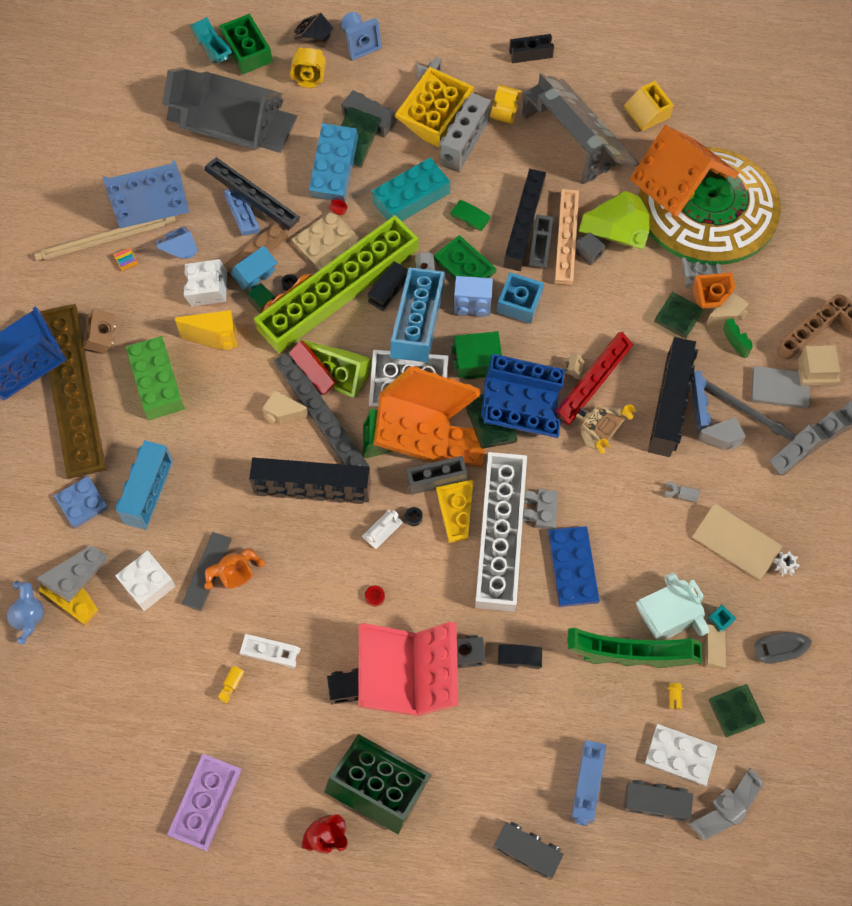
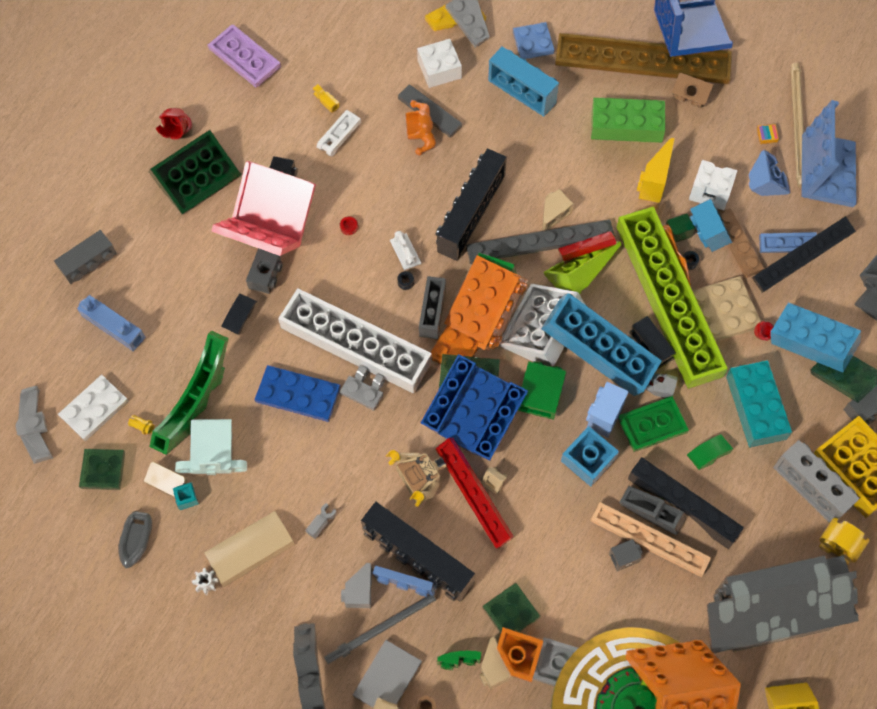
camera: 115 degrees right, 0 degrees up
yellow wing [436,479,474,543] -> none
lime brick [578,191,649,250] -> none
dark grey brick [624,780,693,822] -> none

